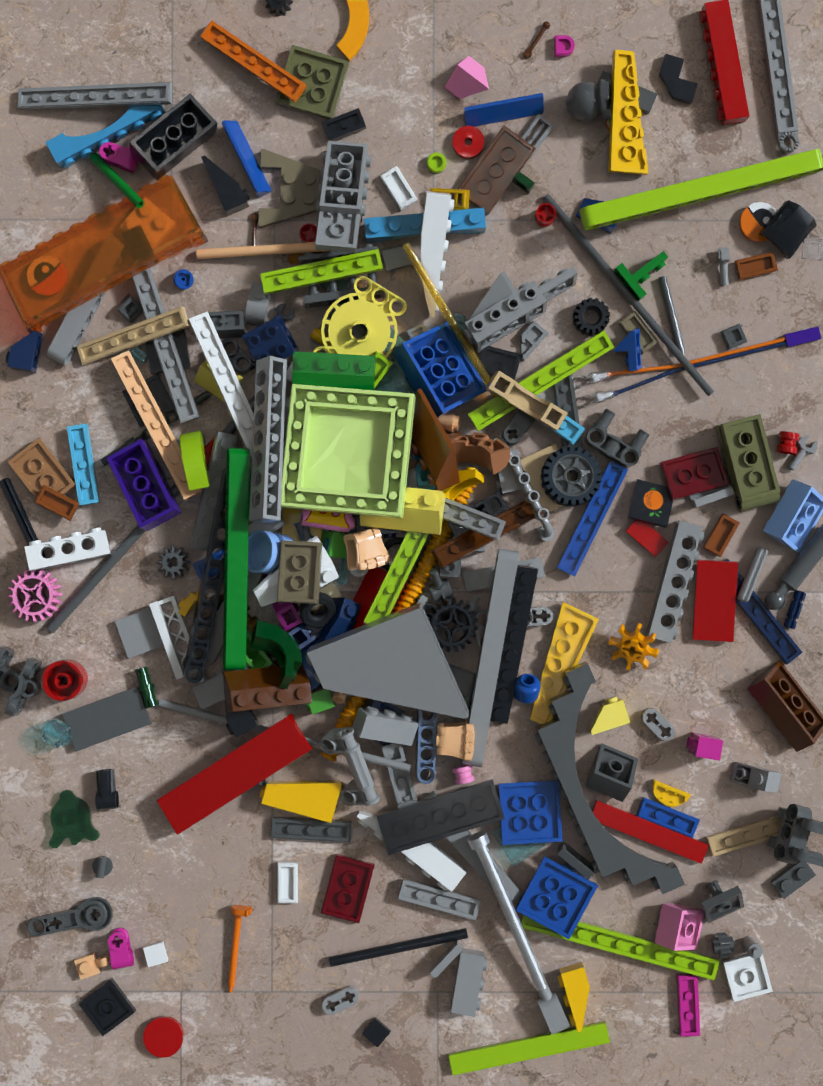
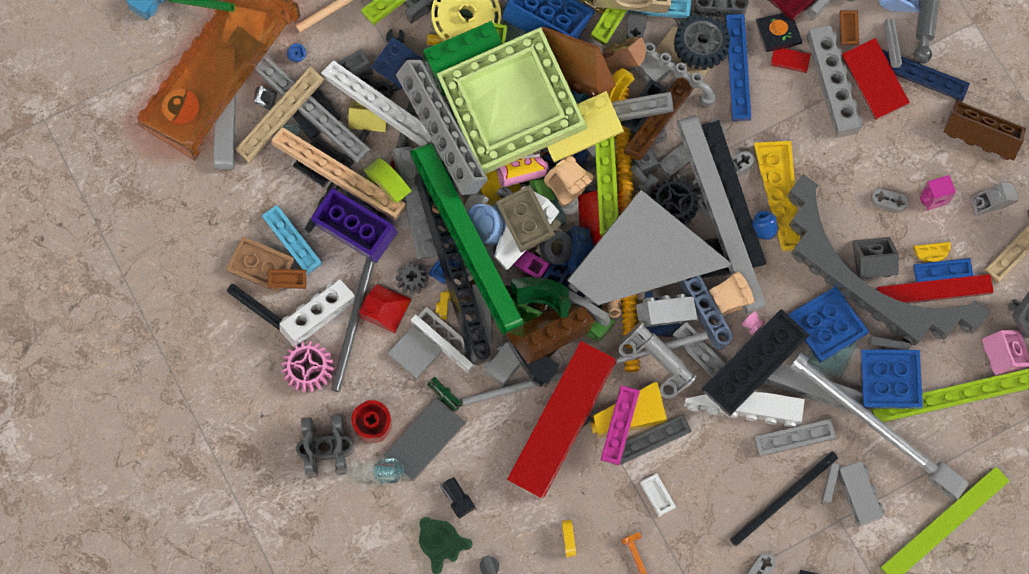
camera: 30 degrees left, 15 degrees down
dark blue slope [6,331,43,373] -> none
light grey brick [245,282,271,326] -> none
dark red tile [321,854,375,923] -> none
yellow slope [557,962,590,1032] -> none
light yellow slope [589,696,630,735] -> none
light orange gear [608,623,659,671] -> none
dark blue axle [784,590,806,629] -> none
none -> red slope [359,284,411,334]
none -> yellow beam [561,519,576,558]
none -> light grey tile [568,290,611,327]
none -> dark pink tile [600,385,640,466]

